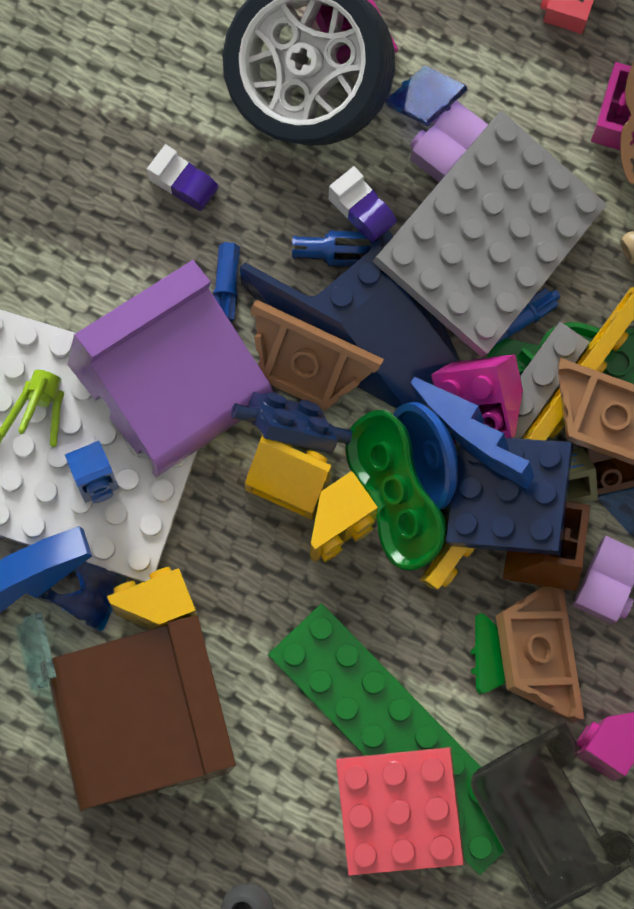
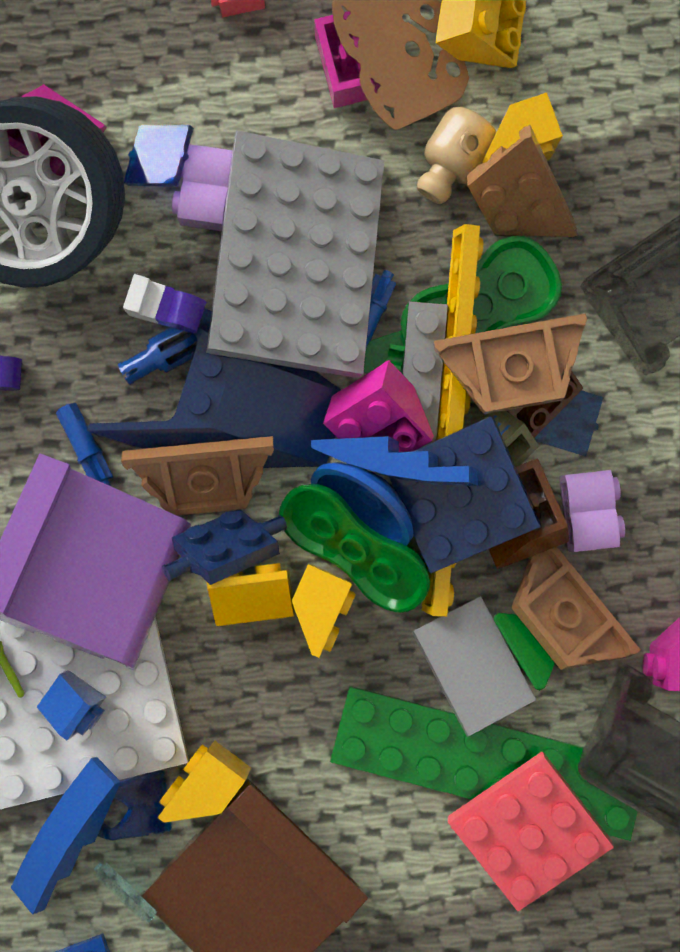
camera: 30 degrees left, 10 degrees up
none -> light grey tile [412,596,536,737]

